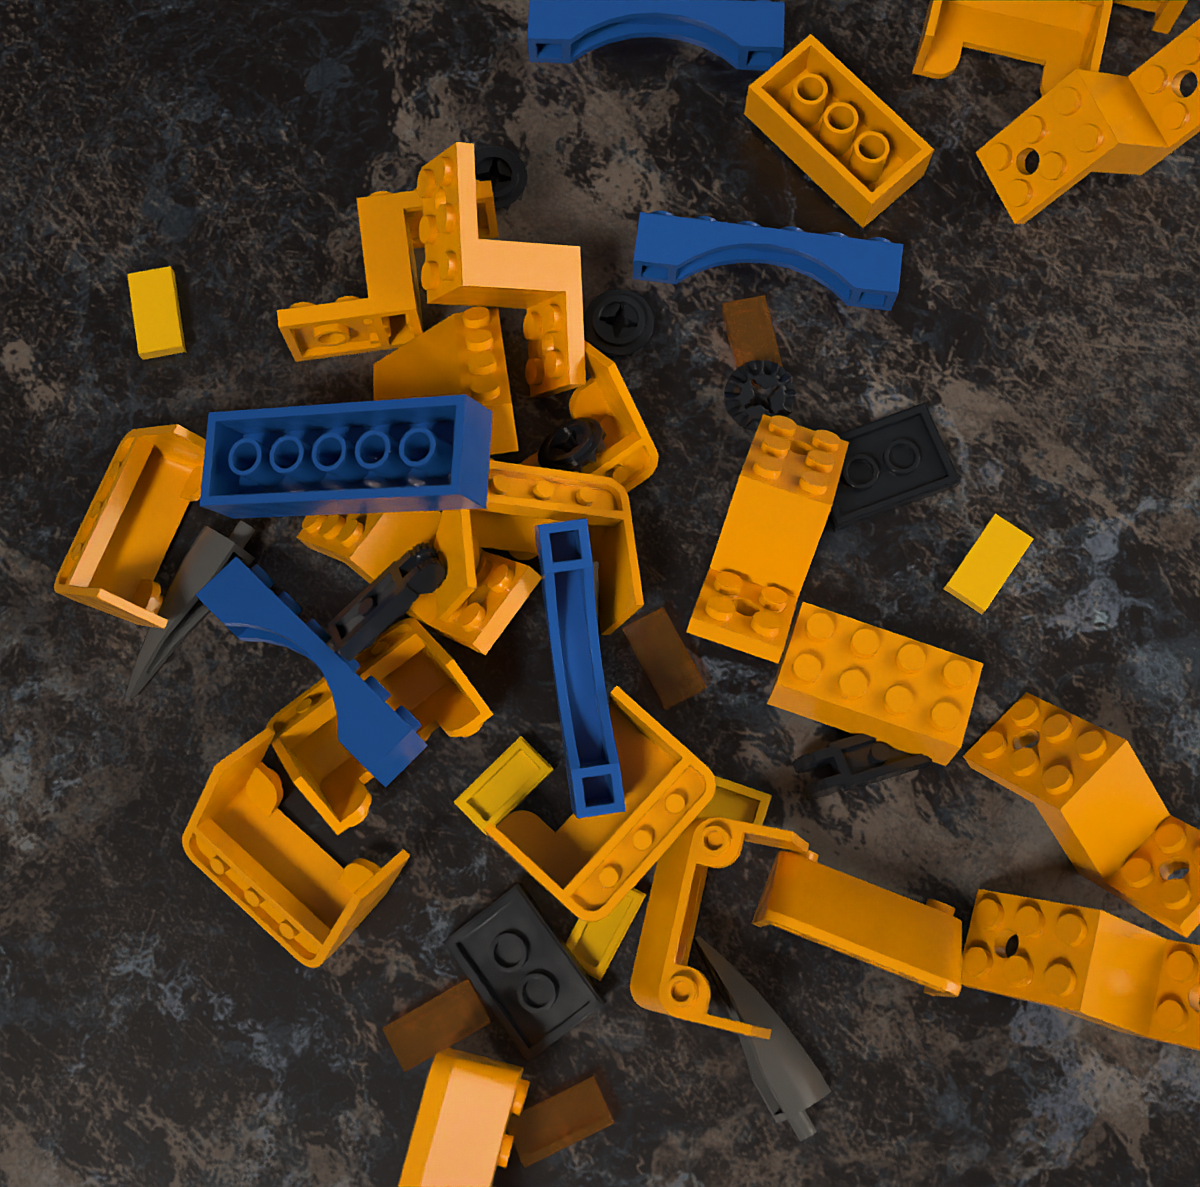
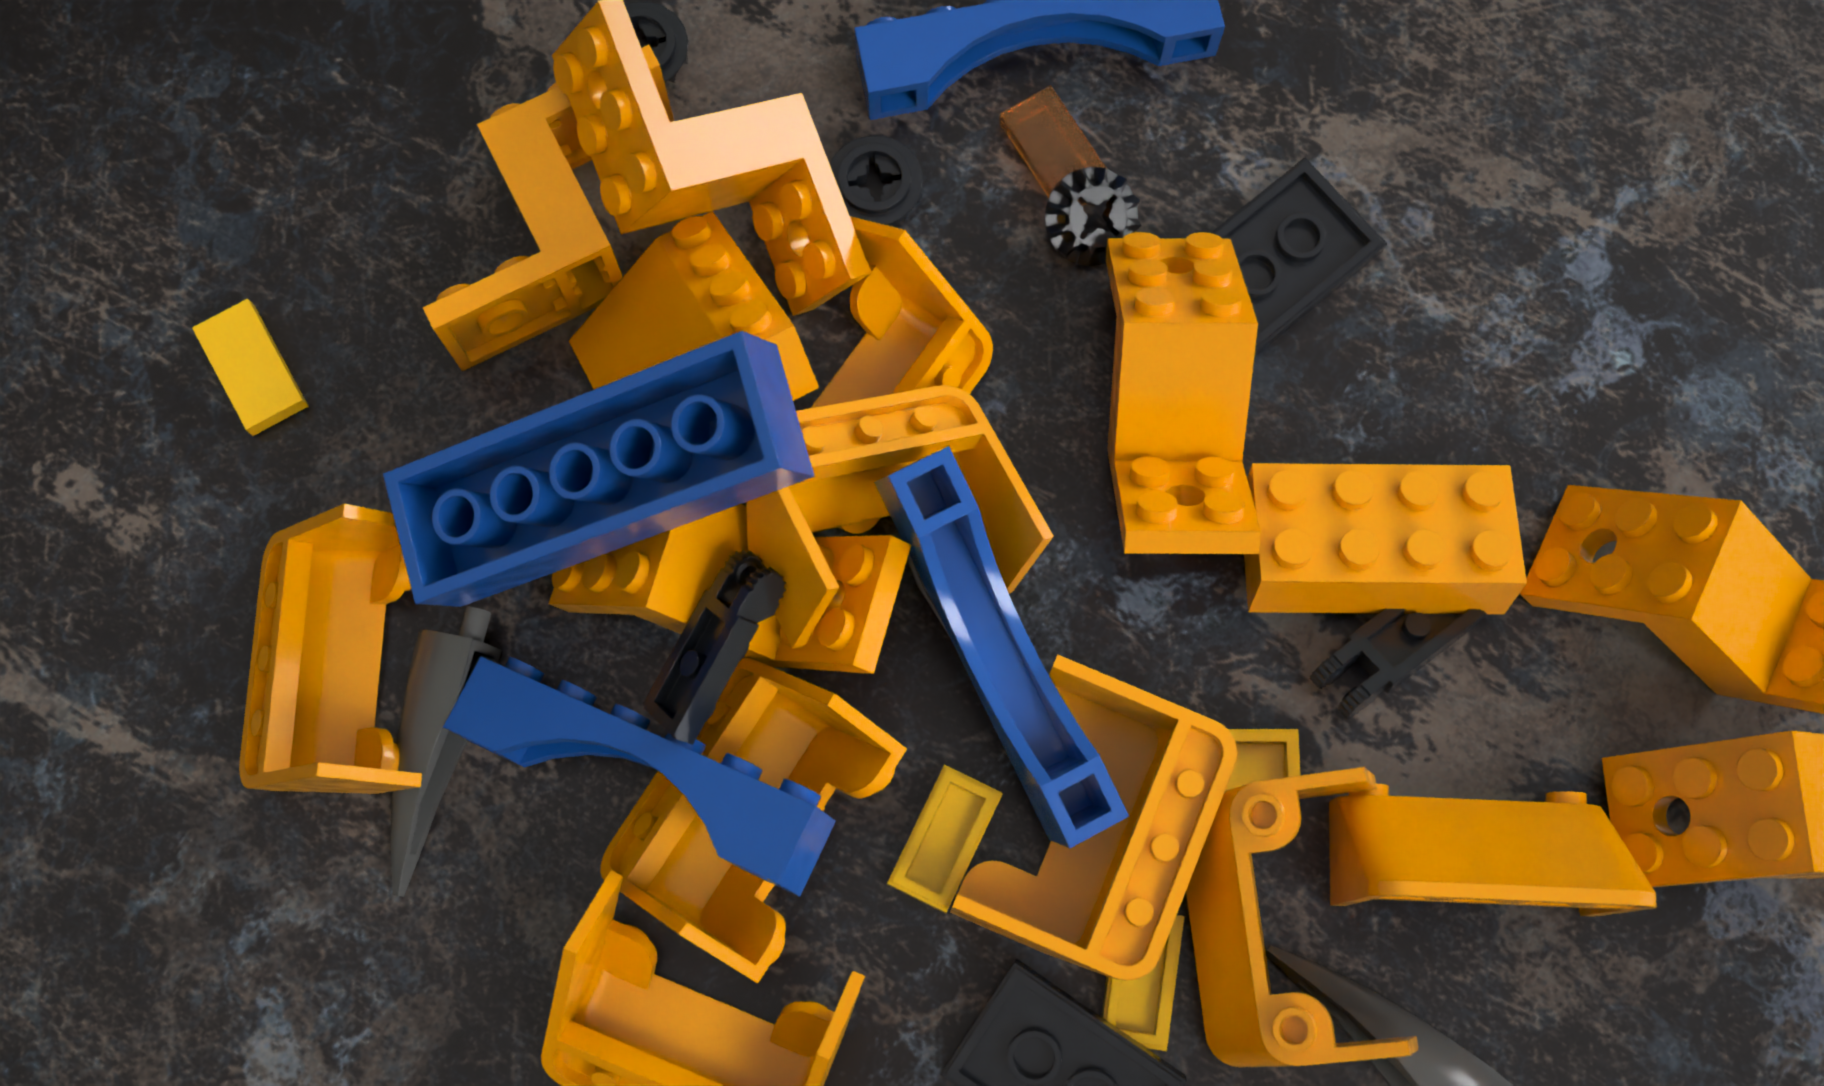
camera: 20 degrees left, 0 degrees up
black gear [538,418,606,473] -> none
clear orange tile [622,607,707,711] -> none
yellow tile [943,514,1034,614] -> none

